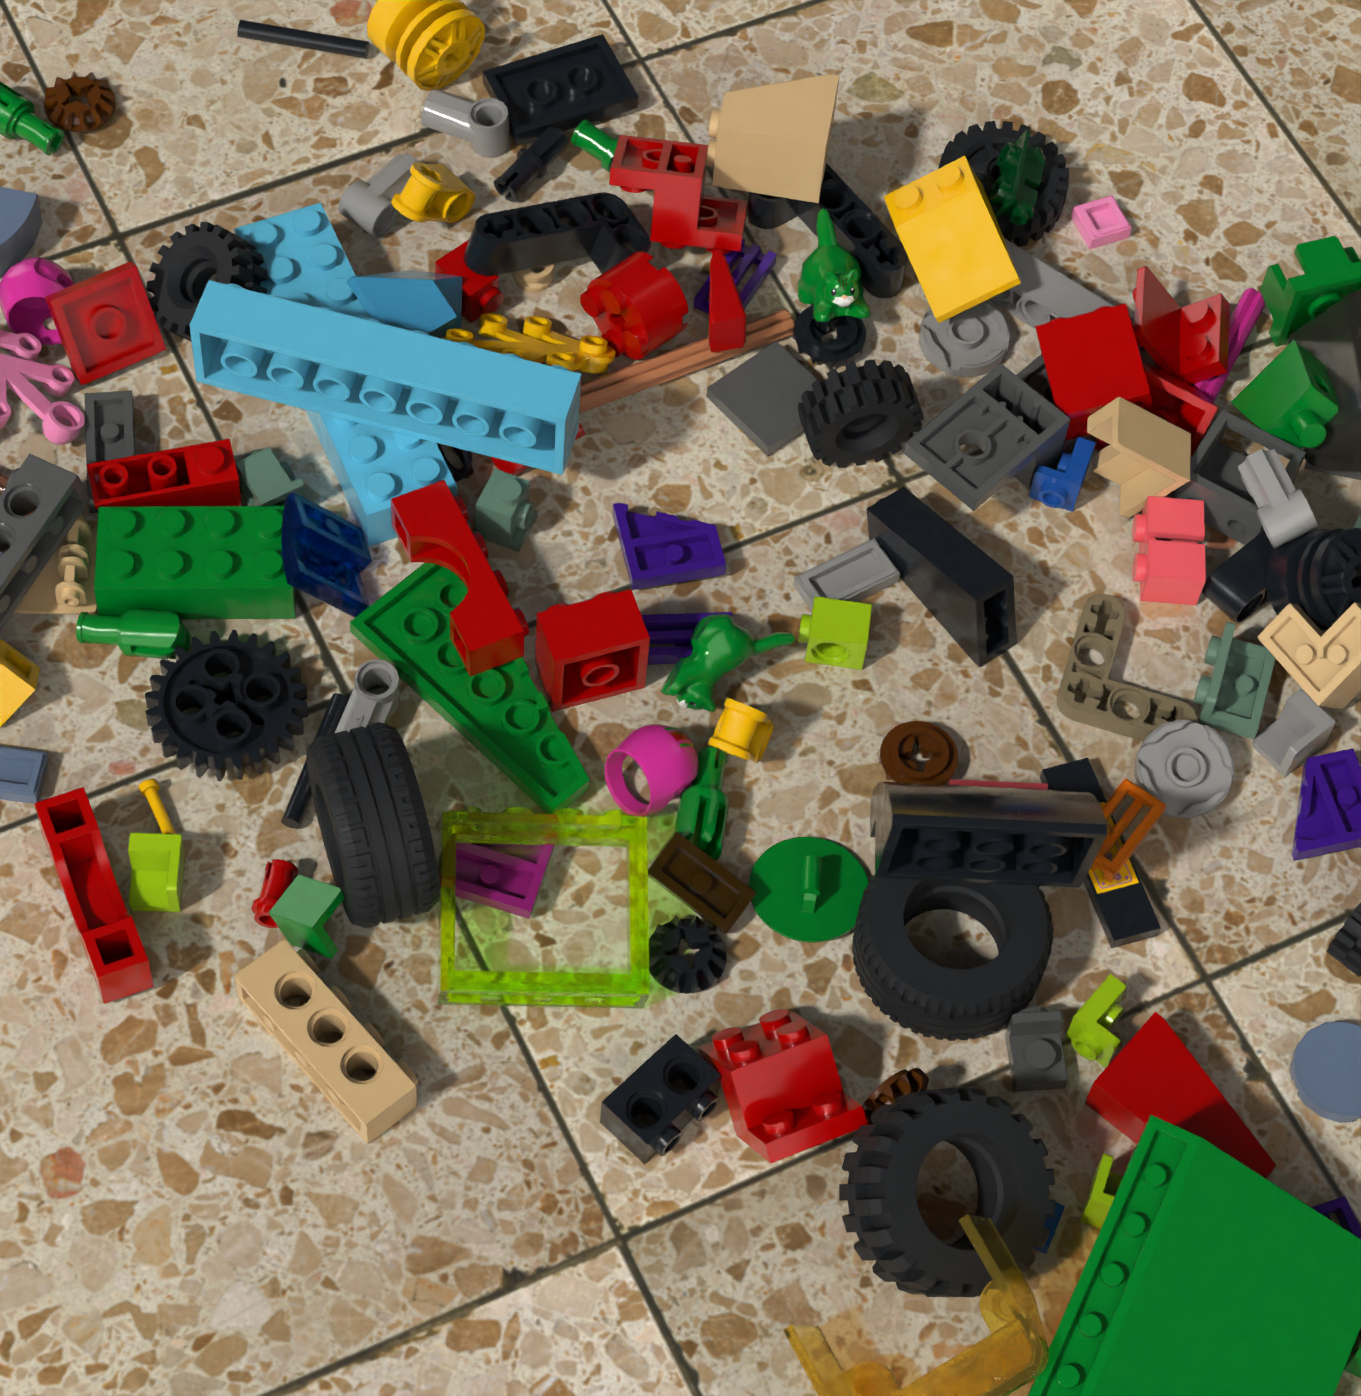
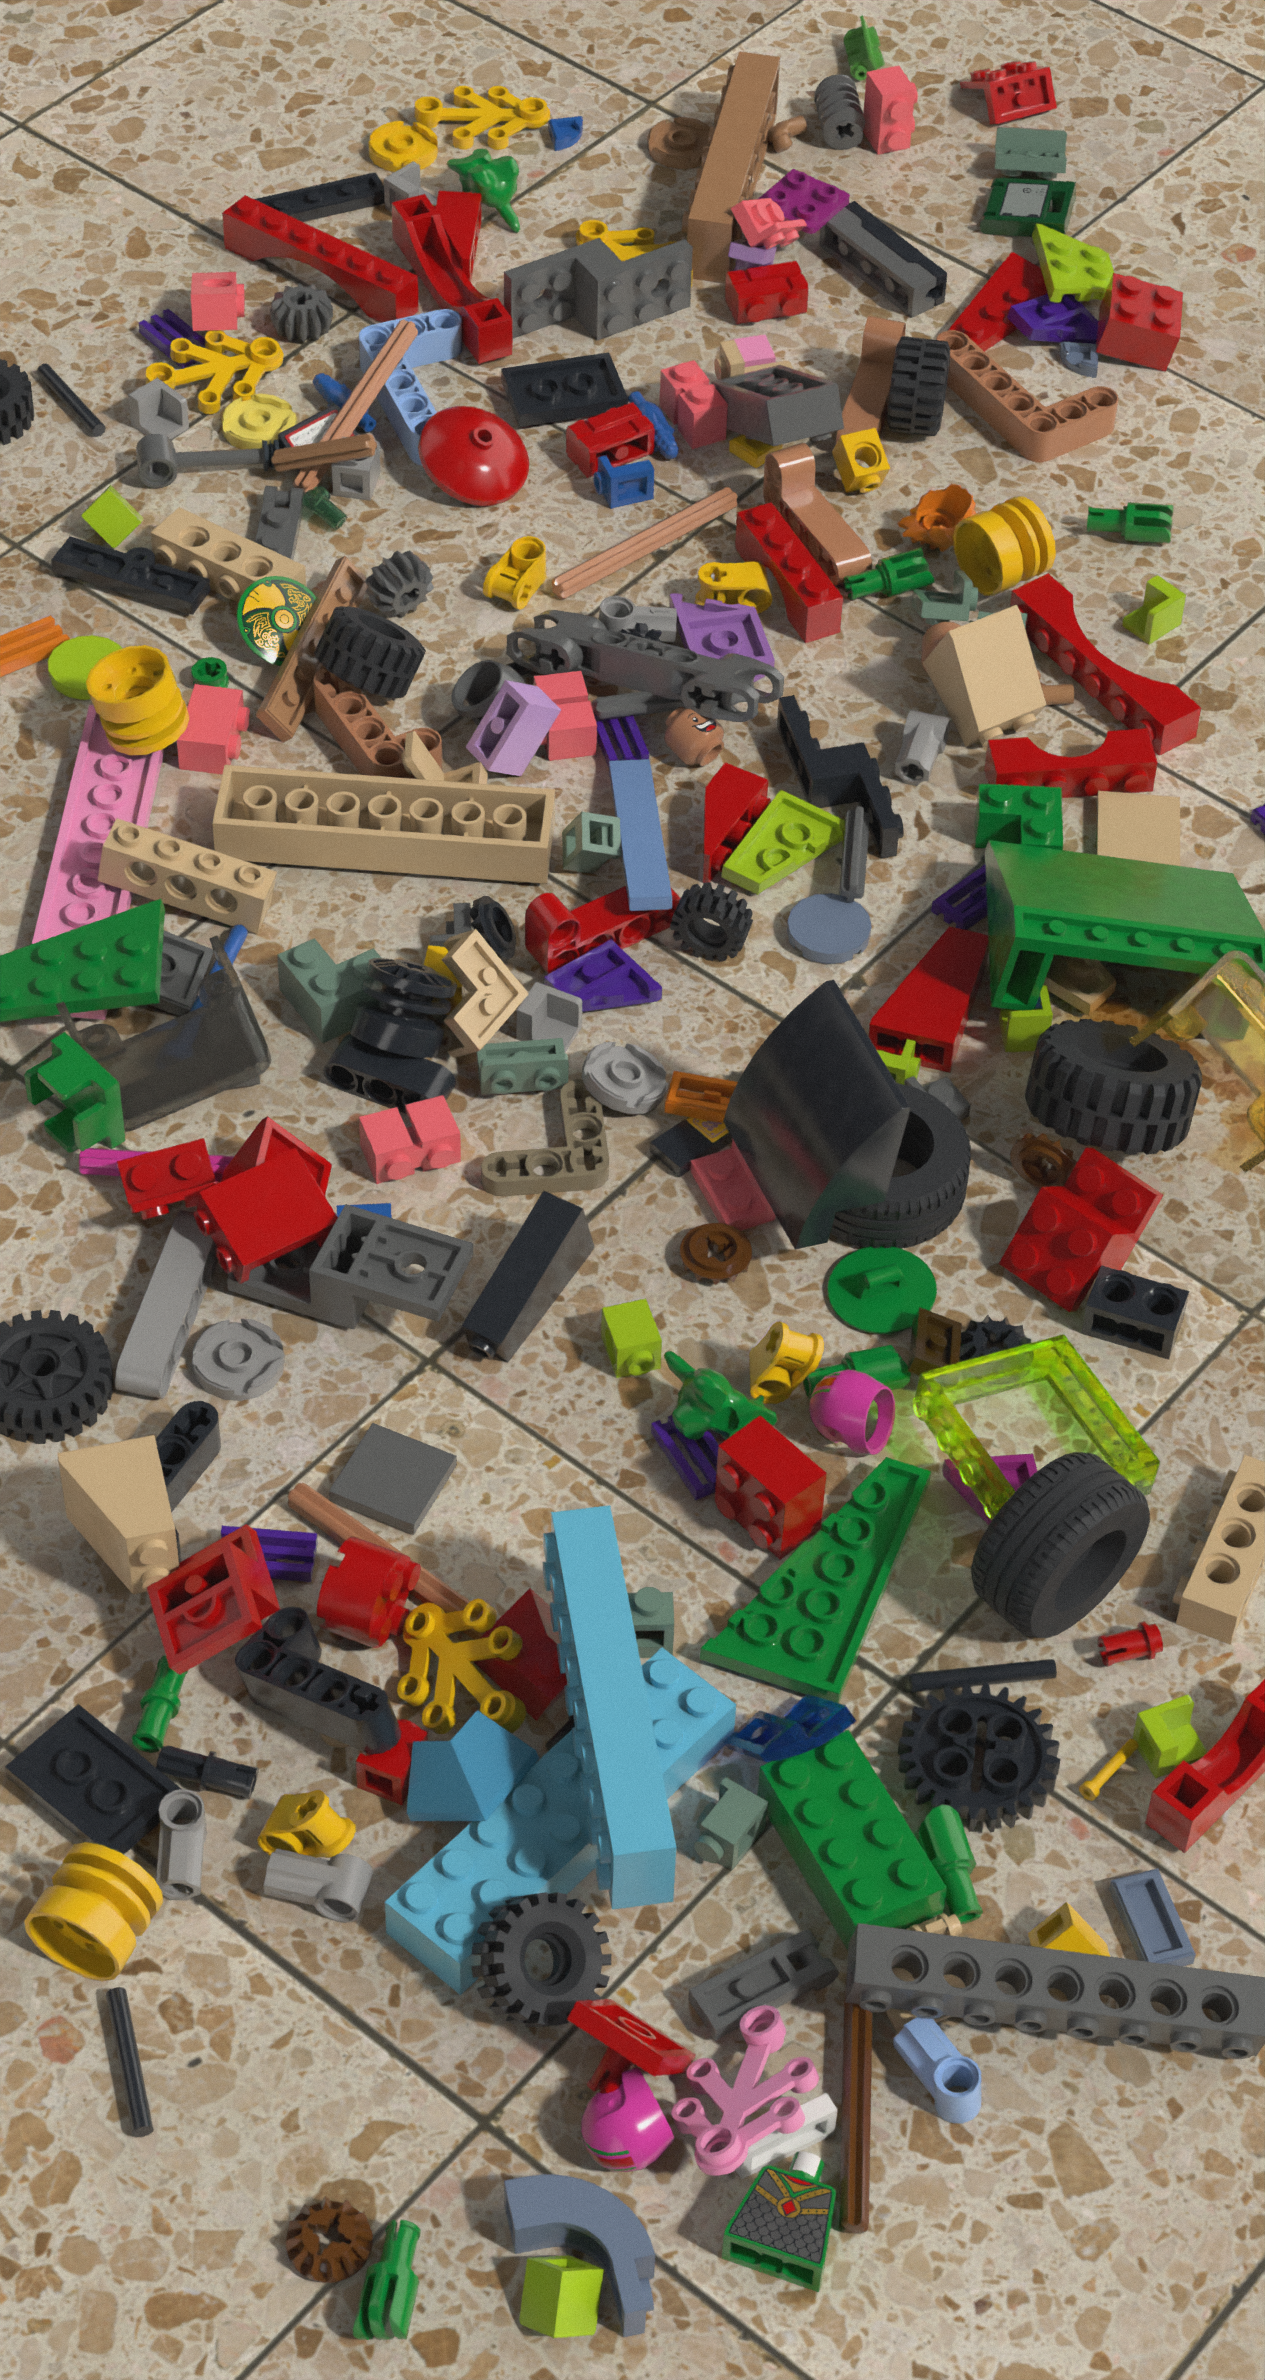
camera: 110 degrees left, 10 degrees down
red slope [86,439,242,509] -> none
green panel [269,874,345,959] -> none
light grey piece [335,659,400,733] -> none
red arch [391,480,529,677] -> none
dark purple wing [612,503,726,590] -> none
red slope [709,249,747,353] -> none
black gear [793,305,866,368] -> none
light grey tile [793,538,900,612] -> none
green animal [797,208,871,322] -> none
black tyre [798,359,924,468] -> none
yellow slope [884,156,1021,323] -> none
dark green hinge [989,130,1046,225] -> none
bright pink tile [1071,195,1132,249] -> none
tan panel [1087,397,1191,518] -> none
dark grey piece [1172,409,1306,545] -> none
green torso [1231,340,1340,449] -> none
light grey piece [1238,449,1319,548] -> none

